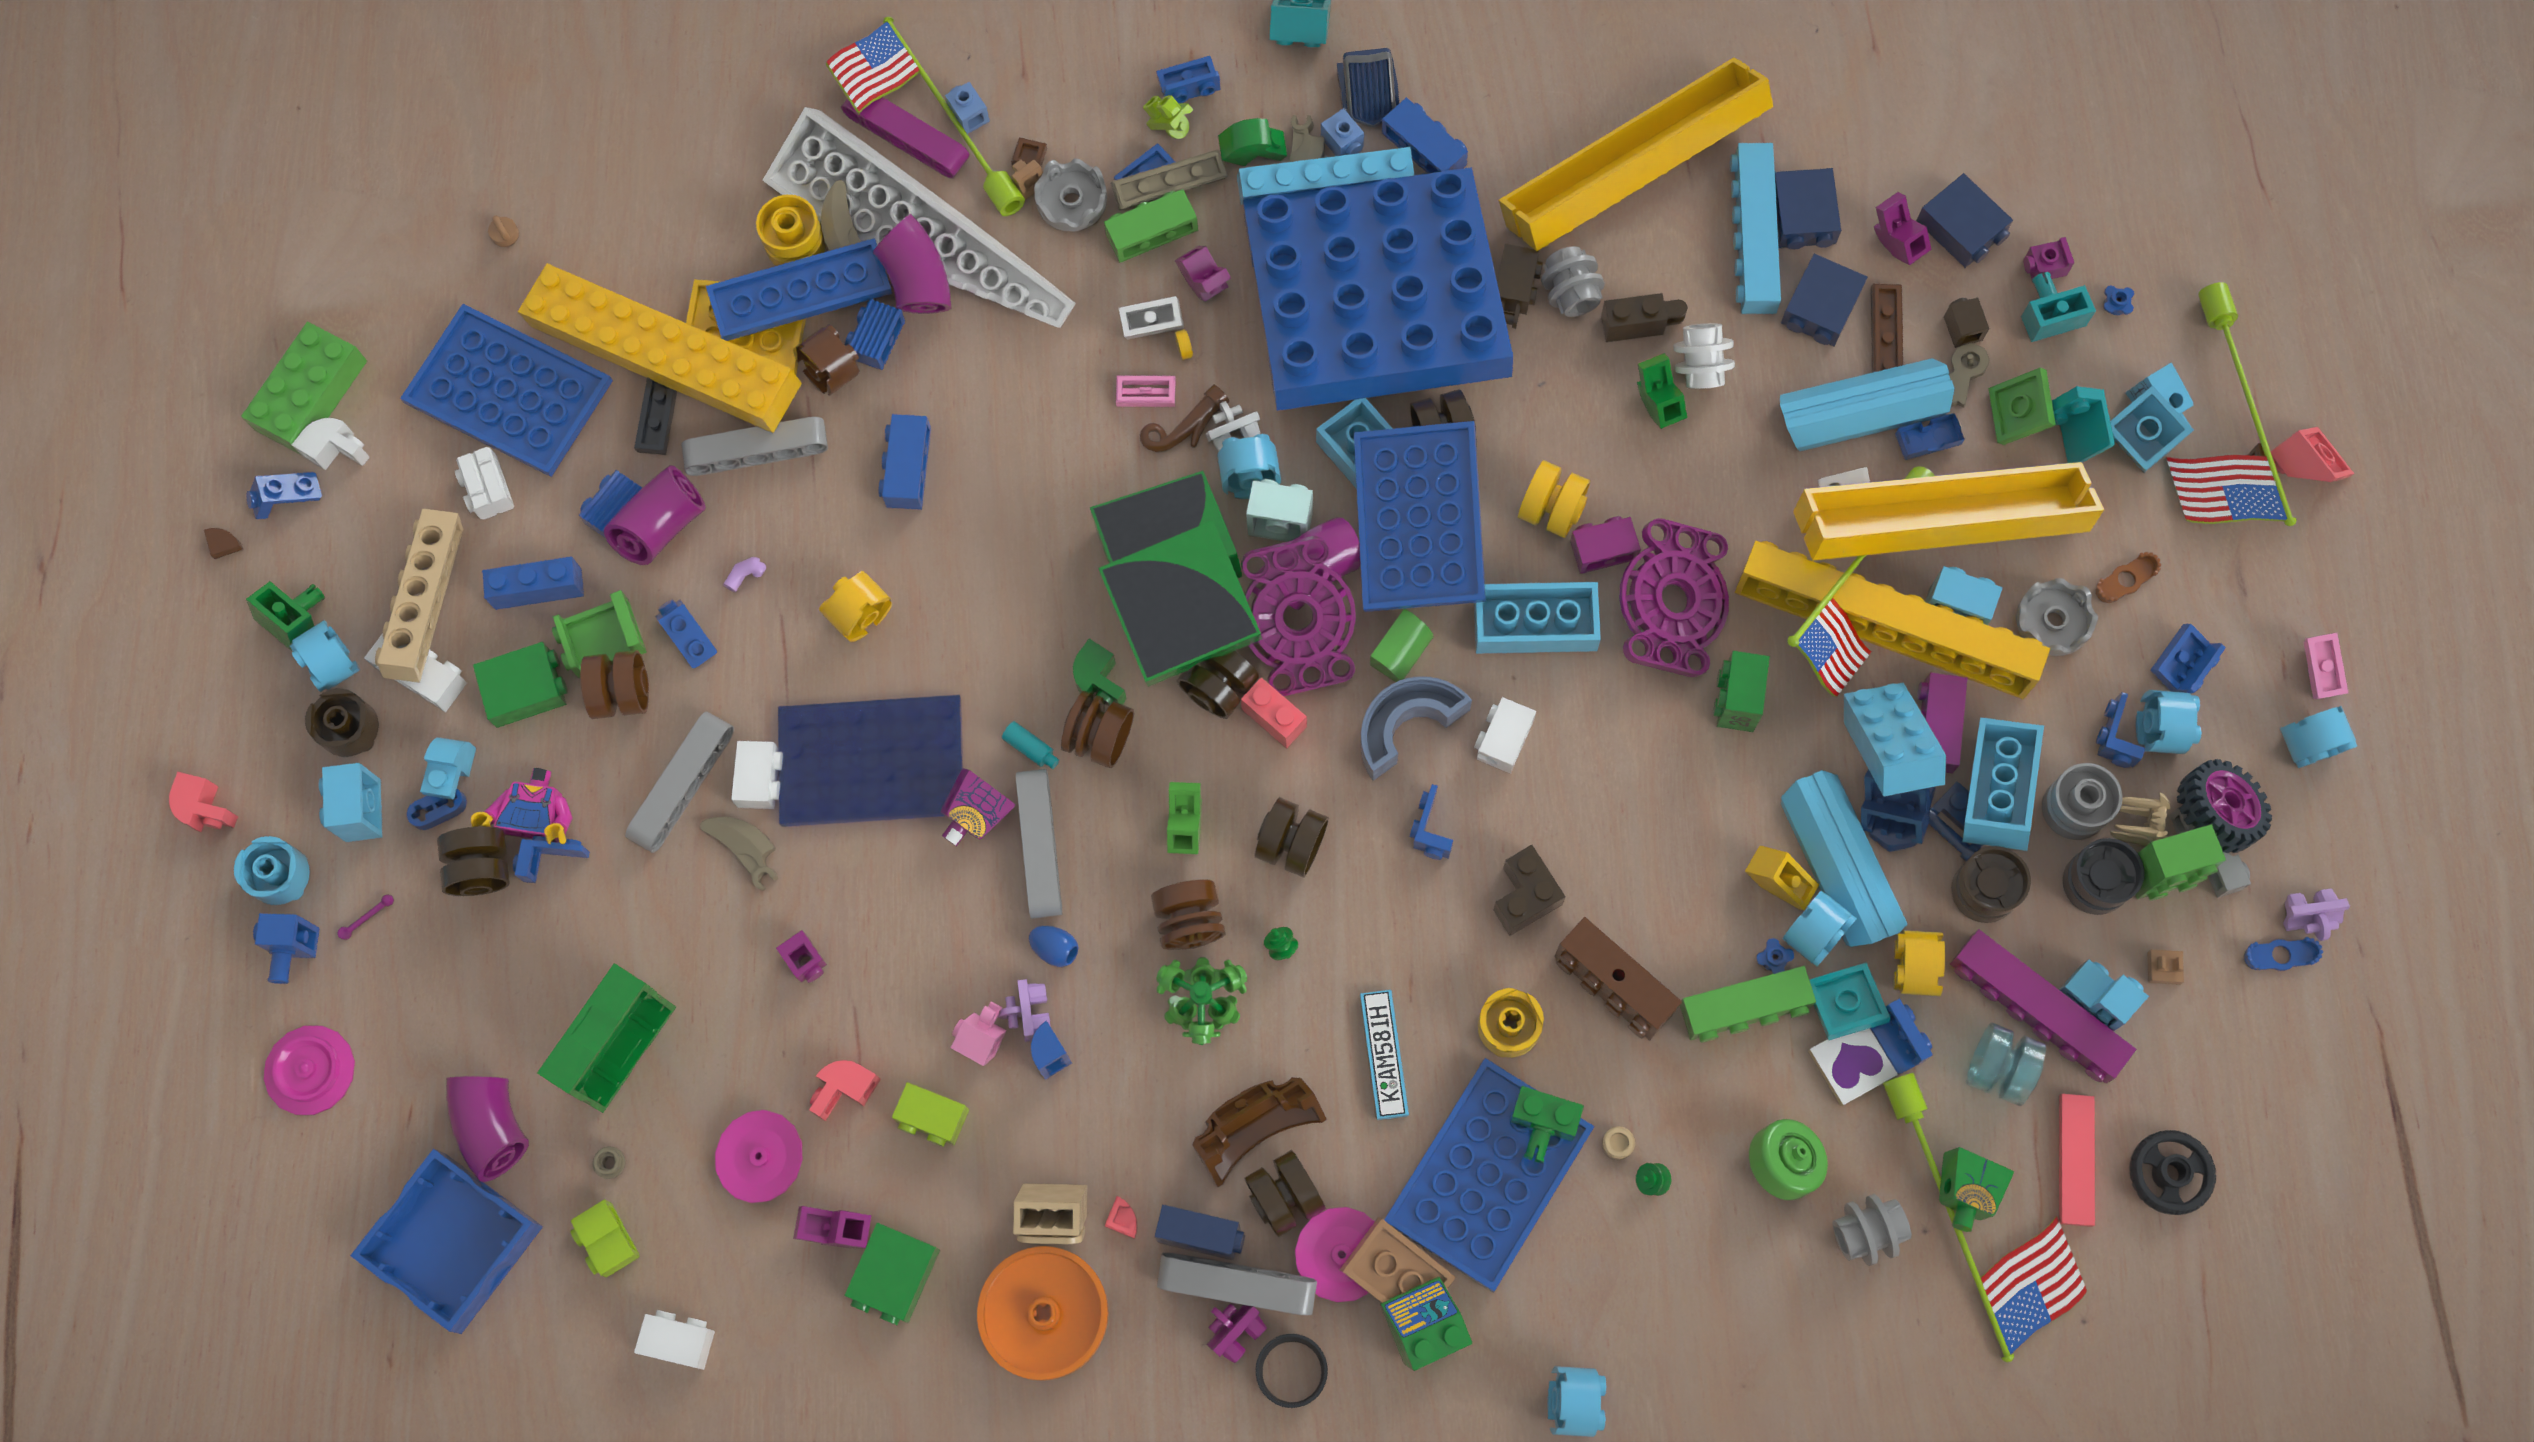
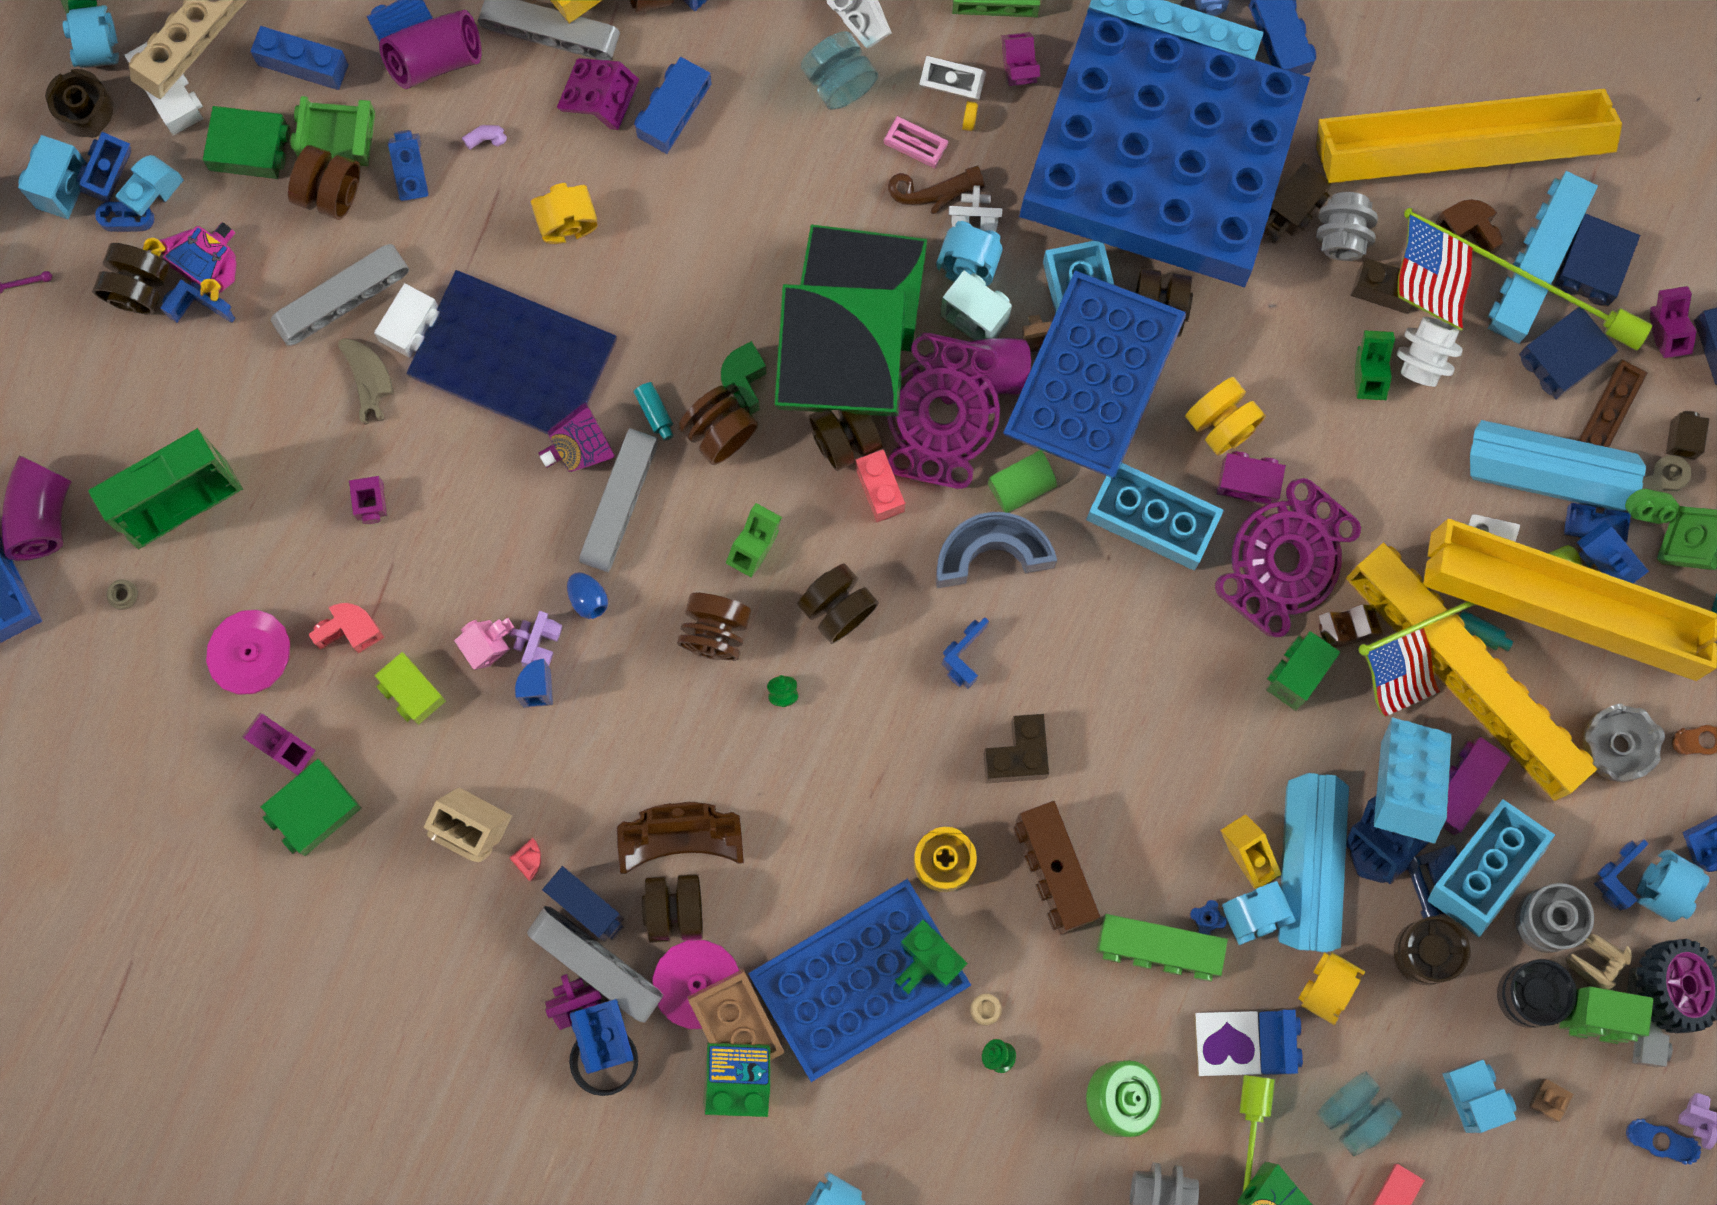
camera: 20 degrees right, 5 degrees up
lime brick [570,1199,640,1278] -> none
white brick [634,1310,715,1370] -> none
orange dish [977,1246,1109,1381] -> none
bright green plant [1156,957,1247,1045] -> none
tile [1360,990,1409,1120] -> none
white brick [1474,697,1536,774] -> none
teal plate [1809,962,1890,1041] -> none
medium azure brick [1925,566,2003,625] -> none
magenta brick [1950,929,2137,1084] -> none
none -> blue brick [76,132,131,202]
none -> magenta bracket [557,58,640,130]
none -> blue bracket [570,999,634,1074]
none -> clear light blue wheel [801,31,878,110]
none -> medium nougat tile [1022,314,1052,352]
none -> reddish brown brick [1319,604,1383,648]
none -> flag [1397,208,1652,351]
none -> reddish brown brick [1436,199,1504,254]
none -> teal cylinder [1458,610,1514,652]
none -> blue brick [1576,520,1649,583]
none -> bright green plate [1625,489,1679,524]

